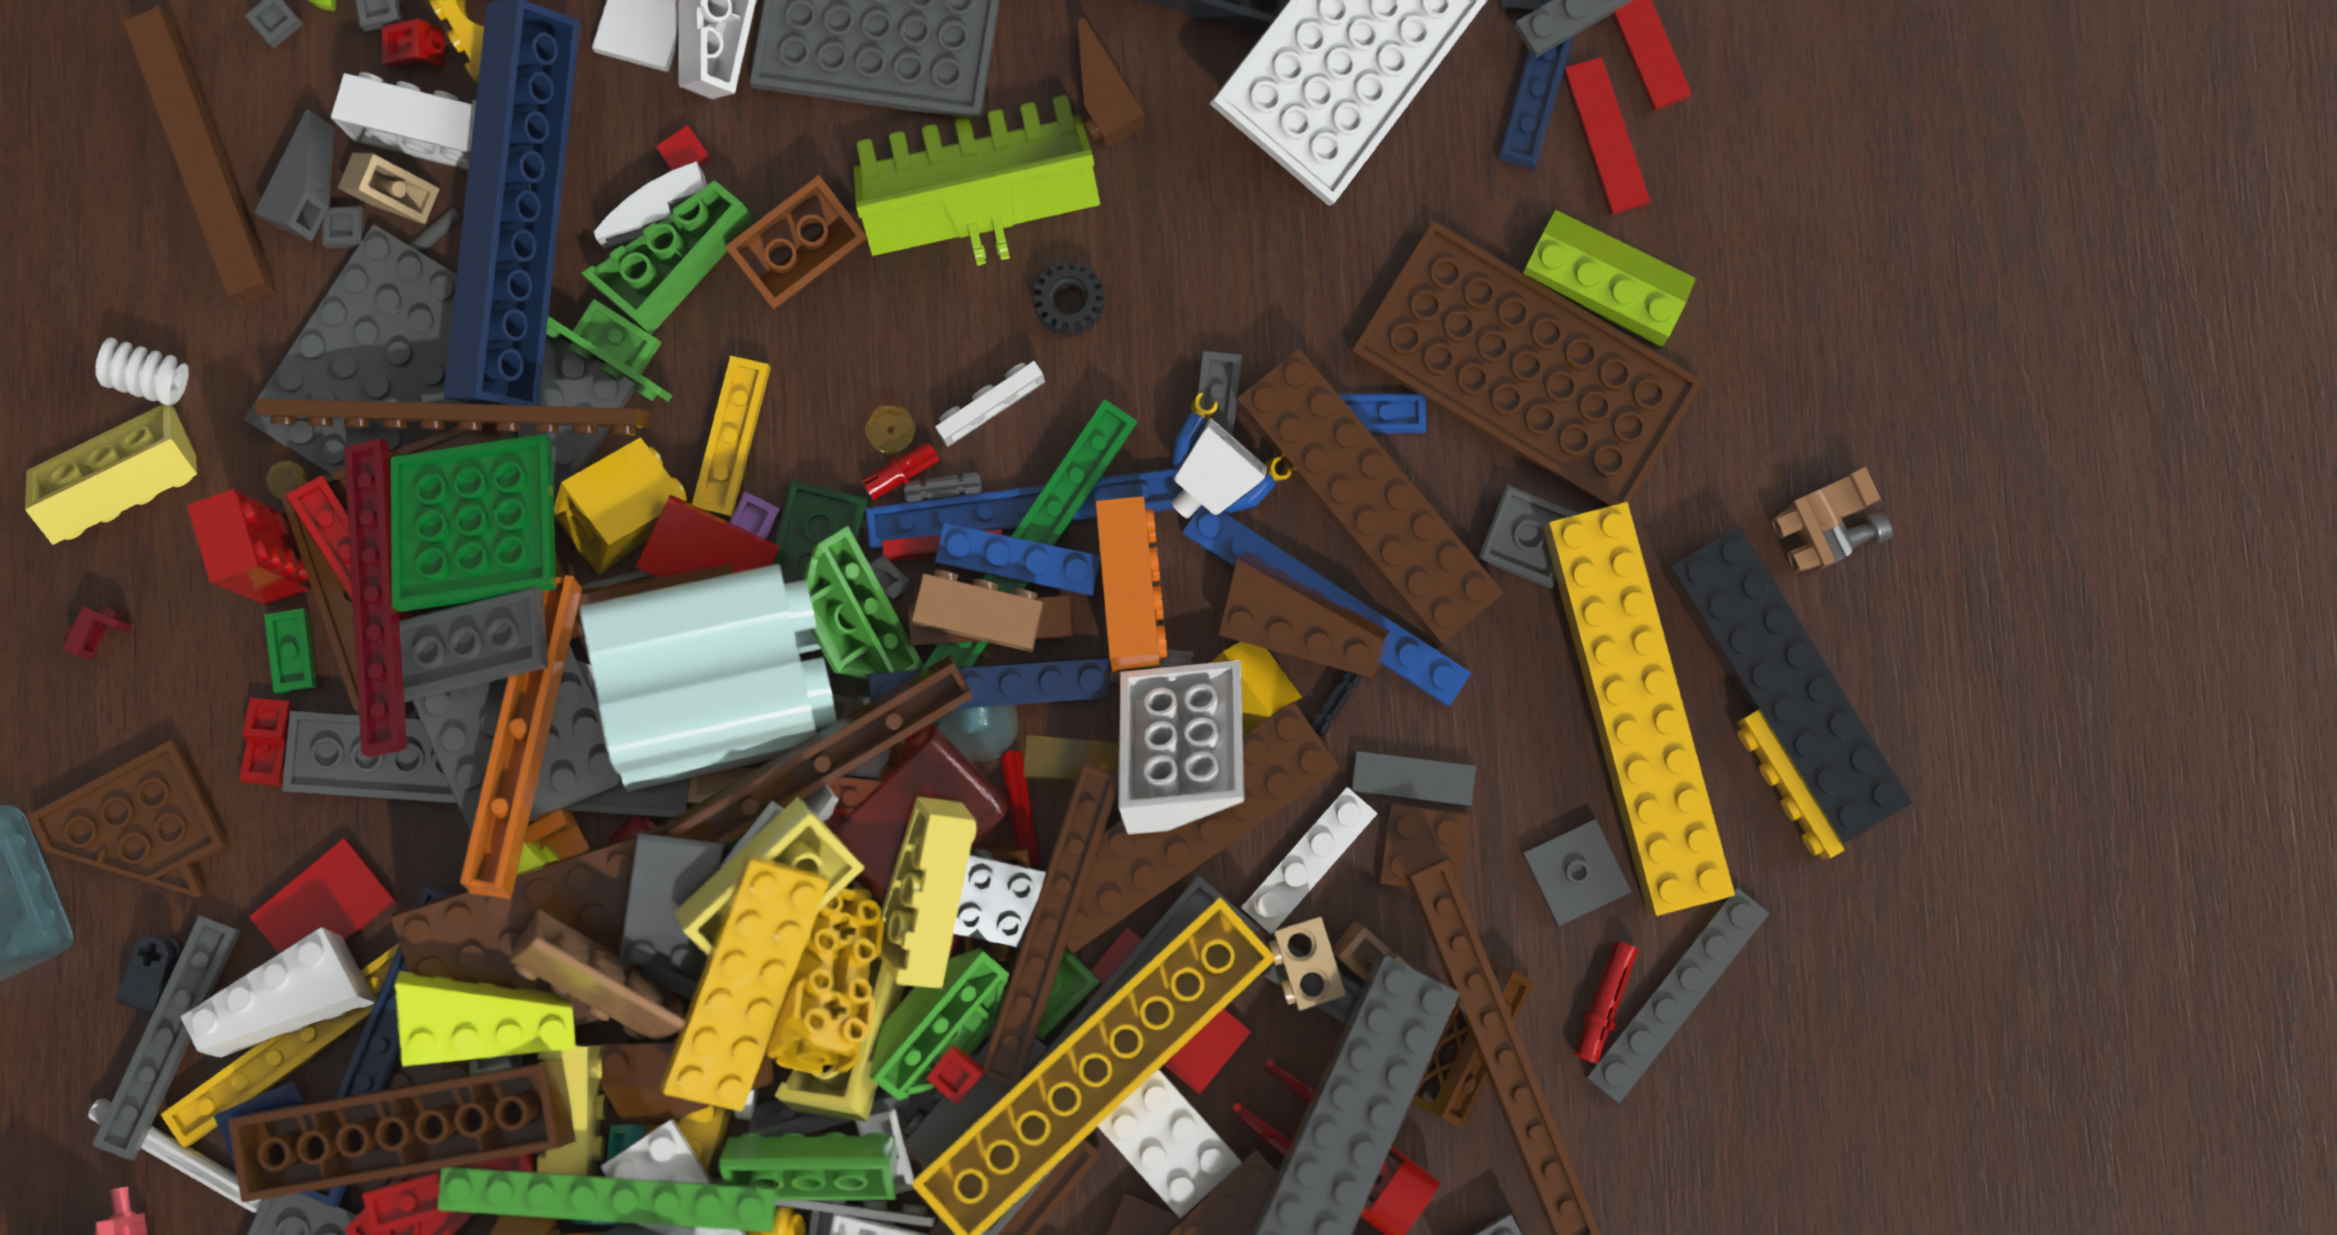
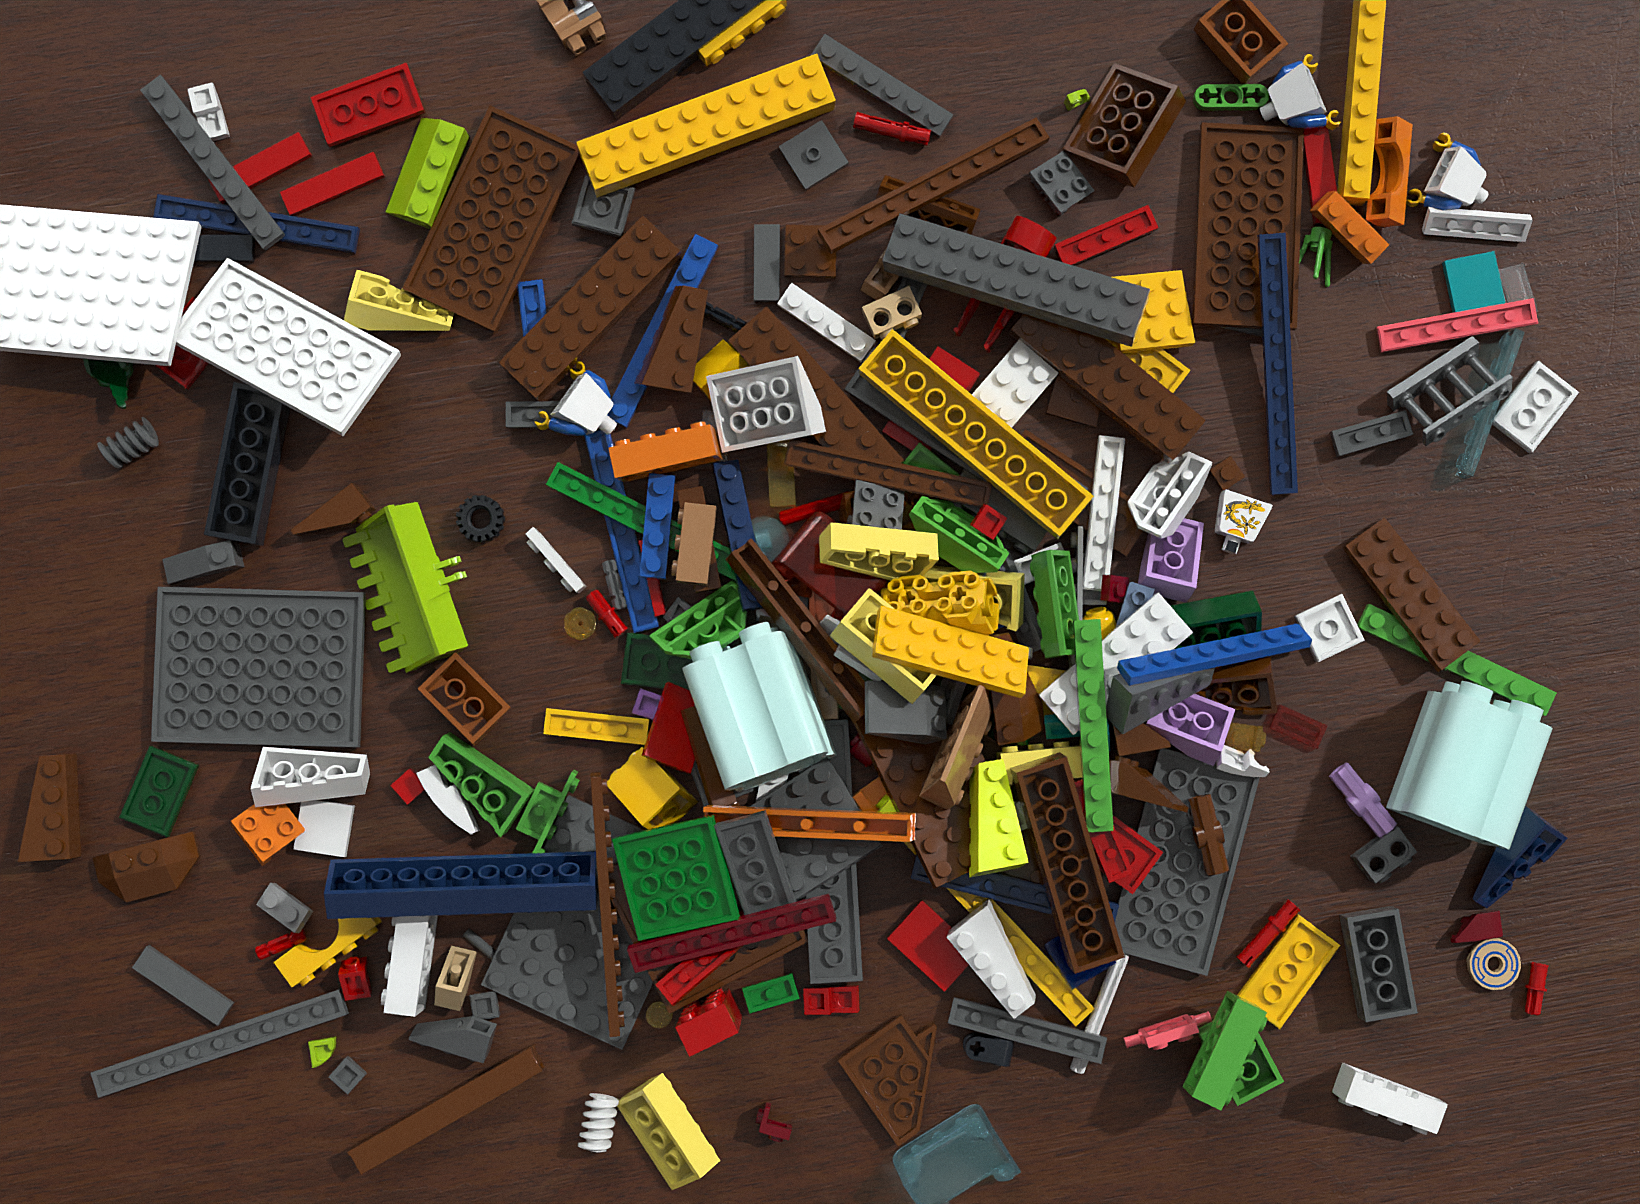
camera: 100 degrees left, 5 degrees up
none -> red plate [311,63,426,147]
none -> light yellow wedge [344,270,454,331]

